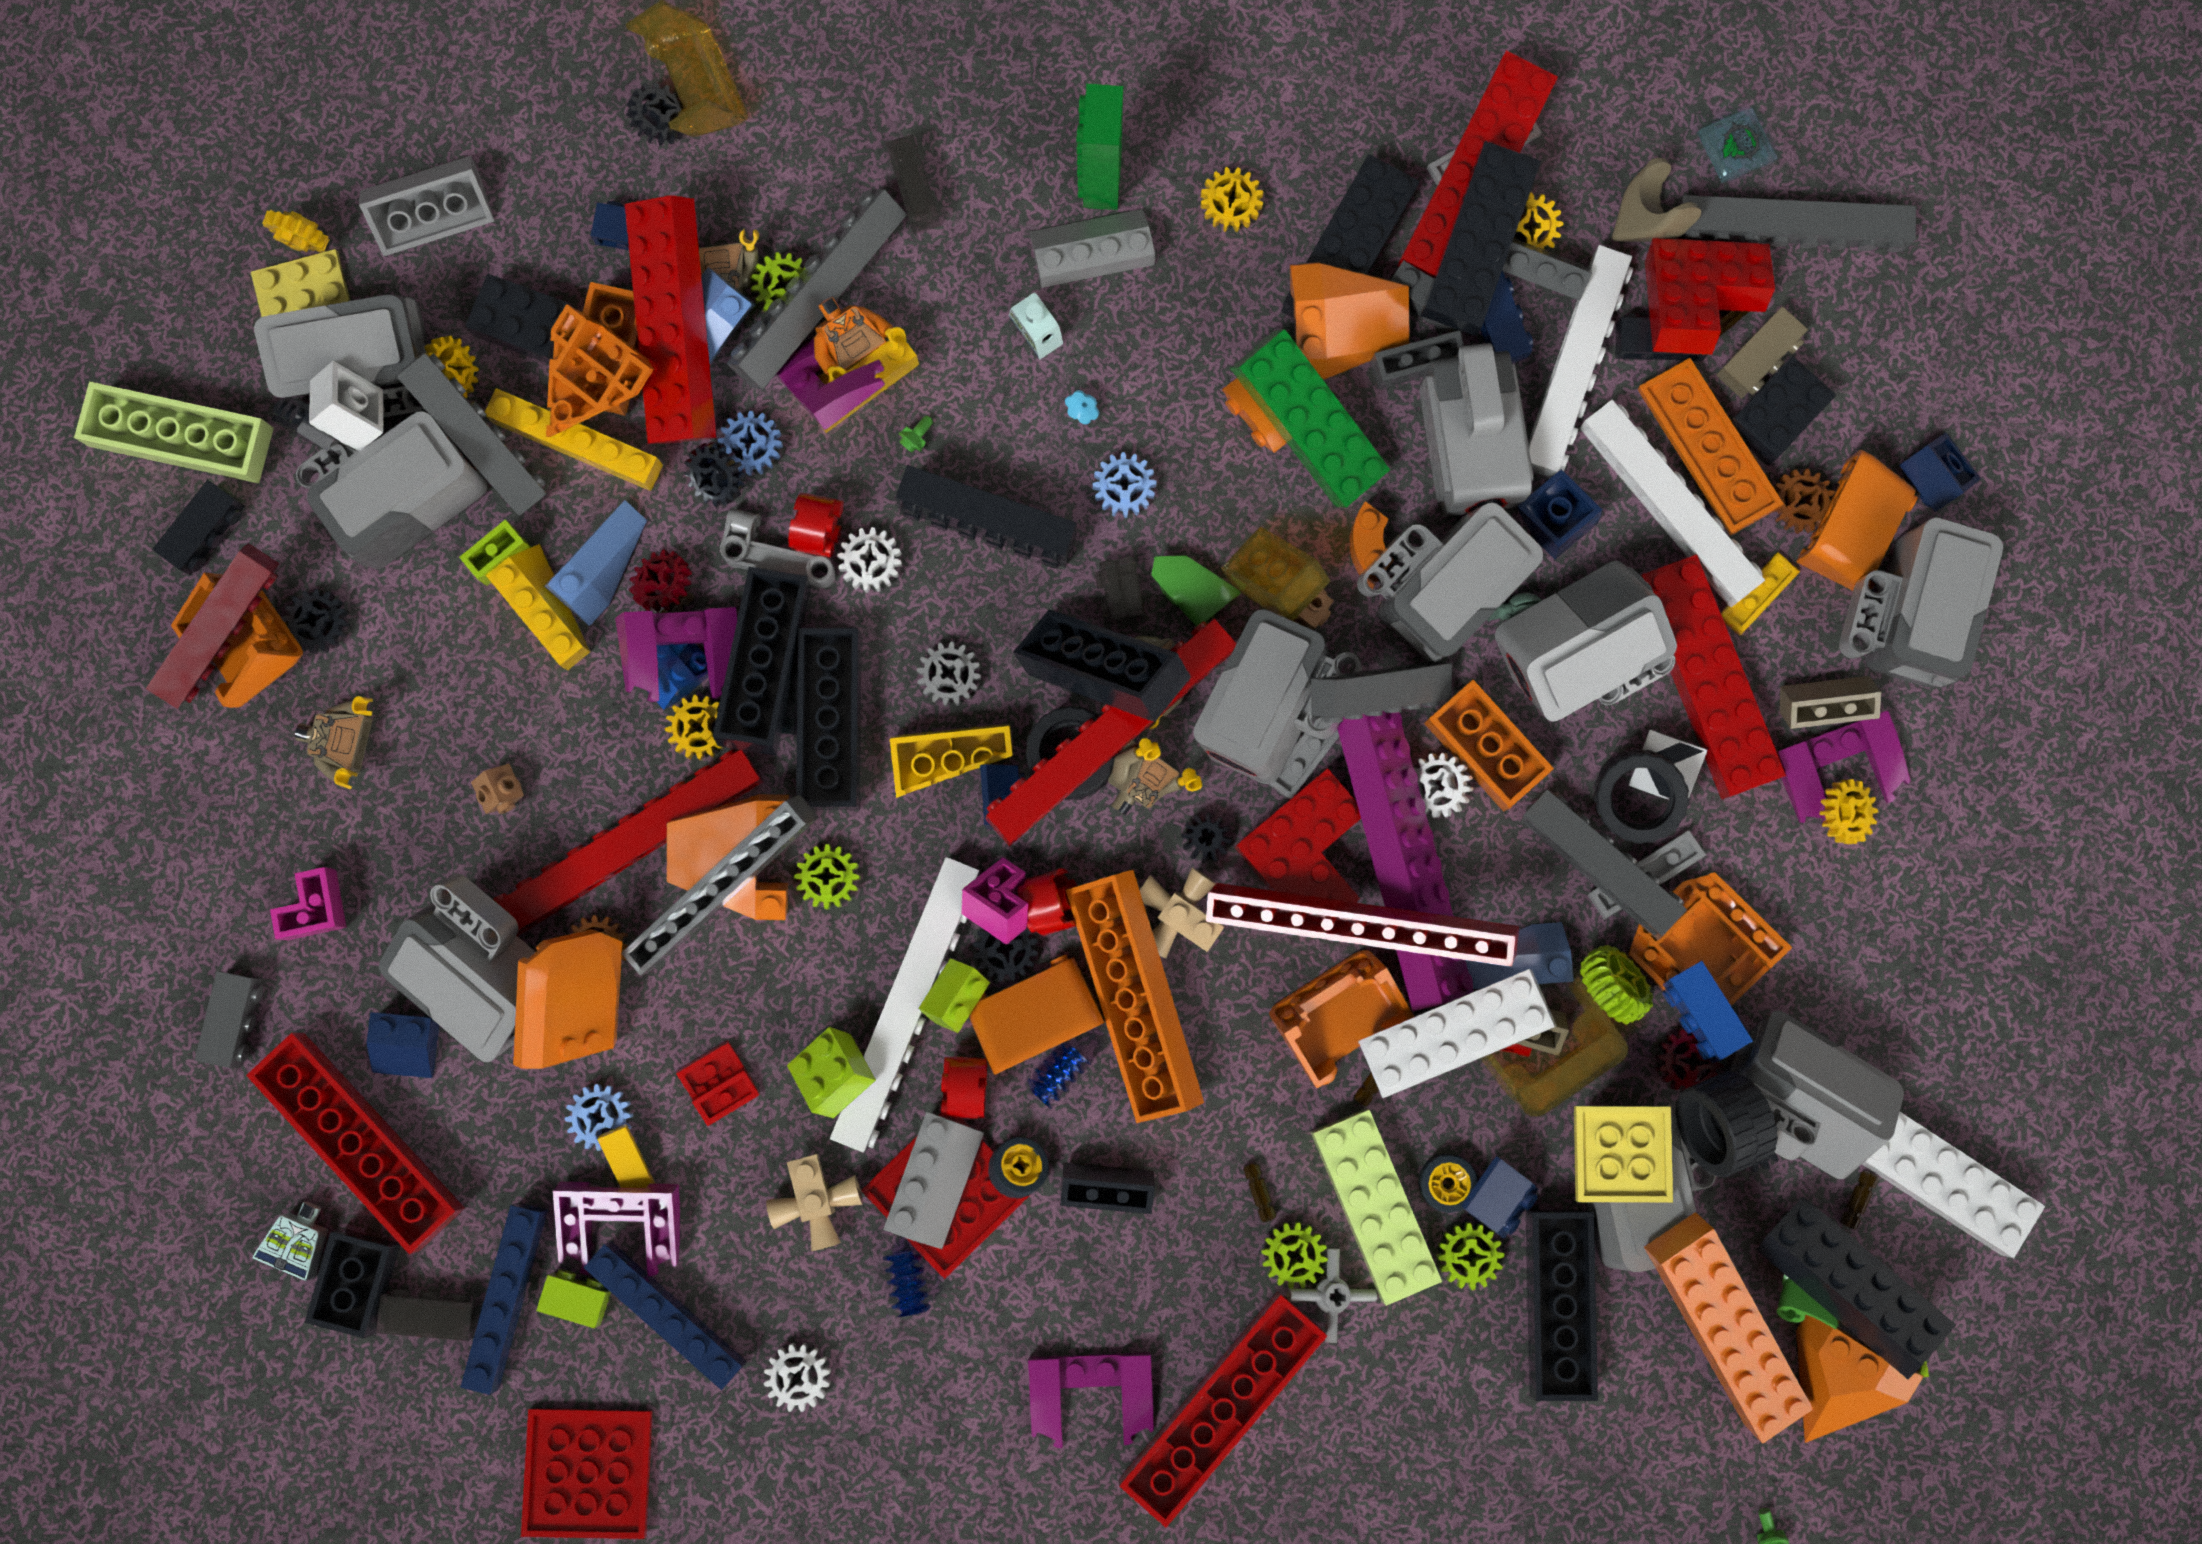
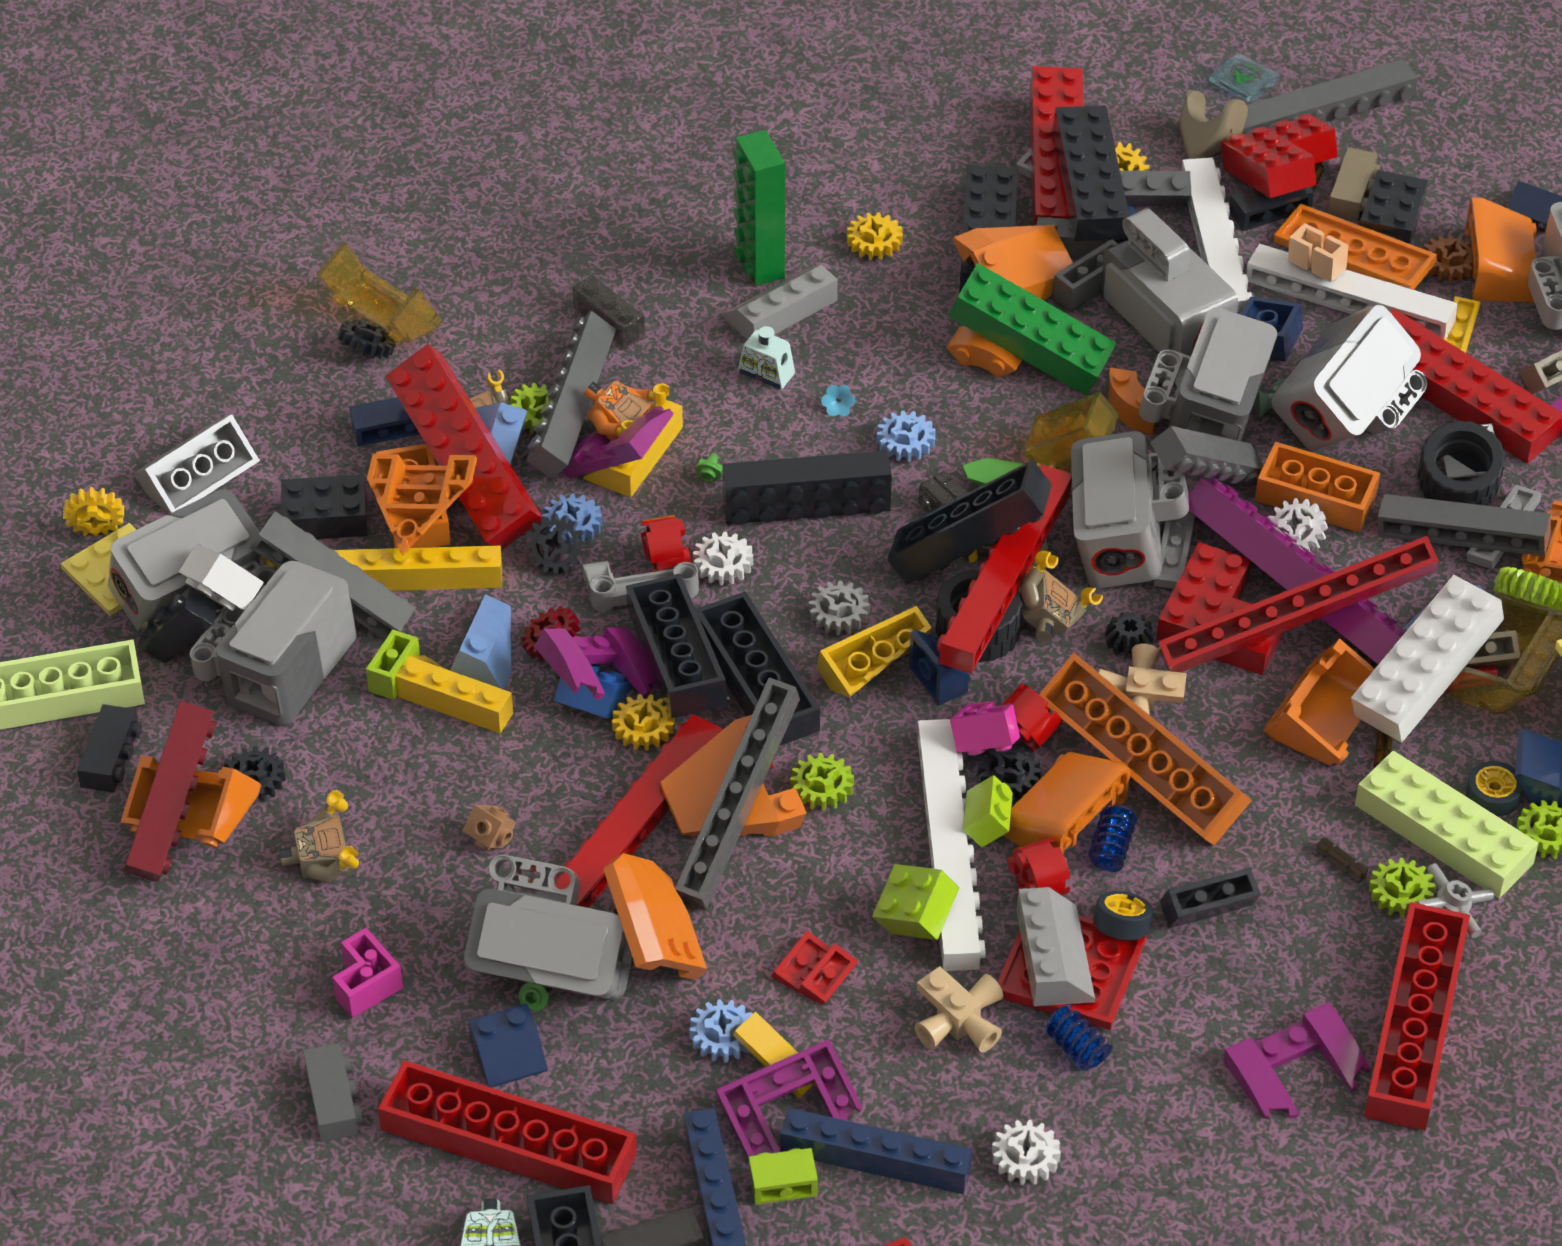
camera: 25 degrees left, 35 degrees down
none -> light nougat piece [1288,223,1348,282]

